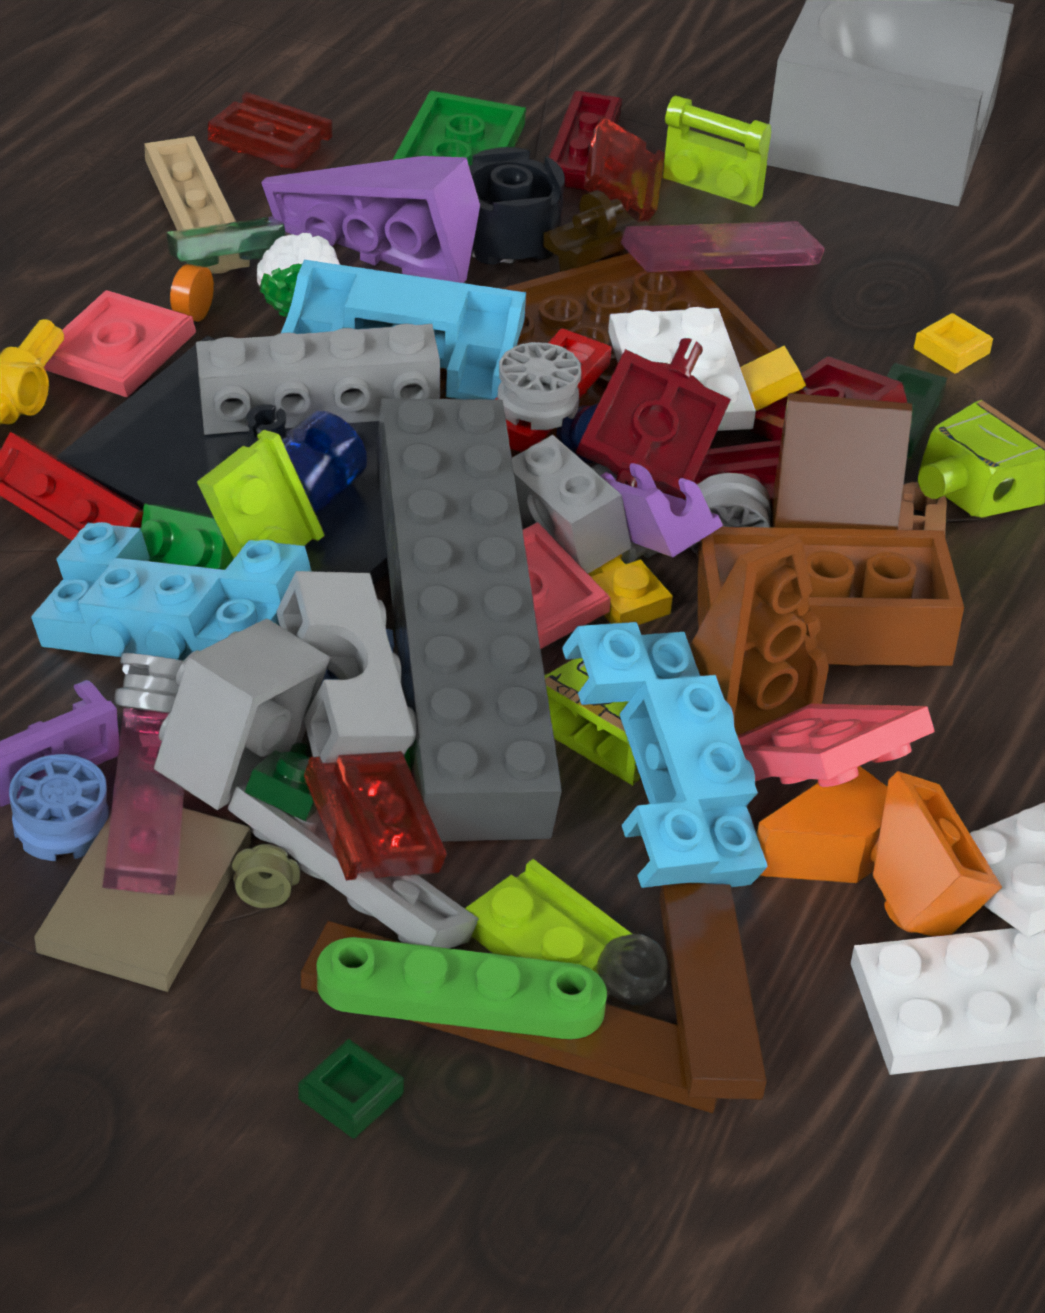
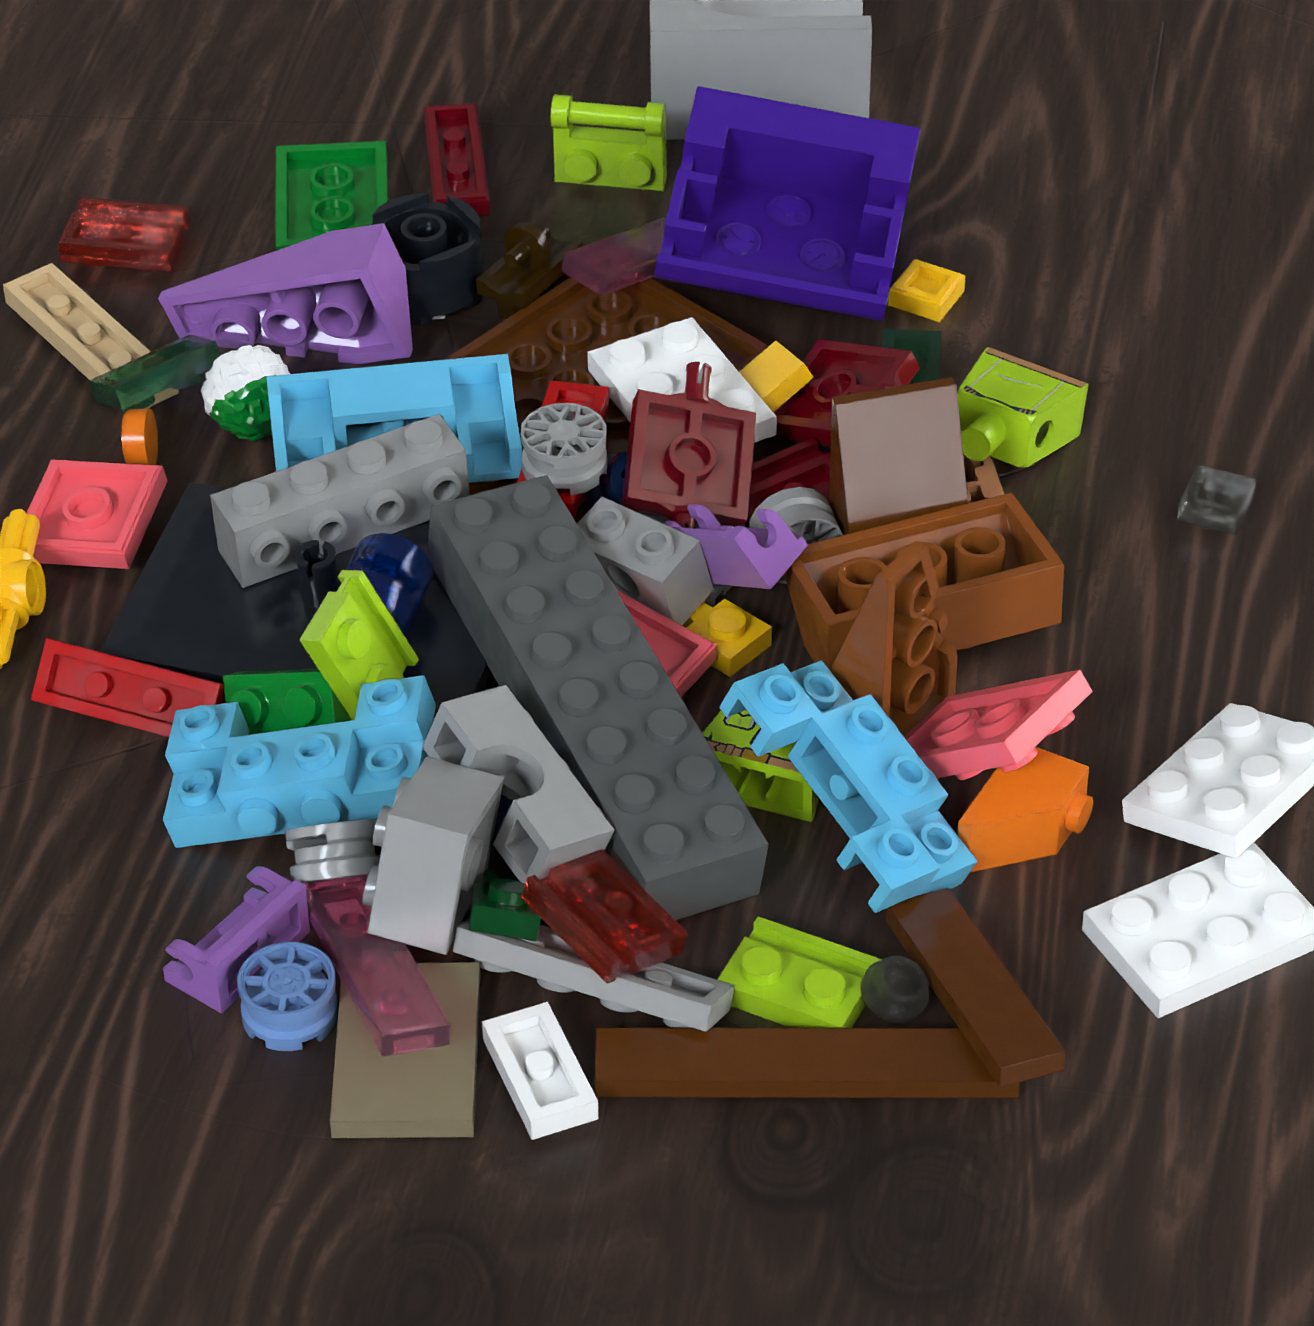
camera: 15 degrees left, 0 degrees up
olive plate [232,844,301,908] -> none
dark green tile [298,1039,404,1139] -> none
bright green plate [317,937,607,1039] -> none
clear red plate [583,117,665,222] -> none
orange slope [873,771,1002,937] -> none
none -> white plate [482,1002,598,1140]
none -> dark purple panel [655,86,920,322]

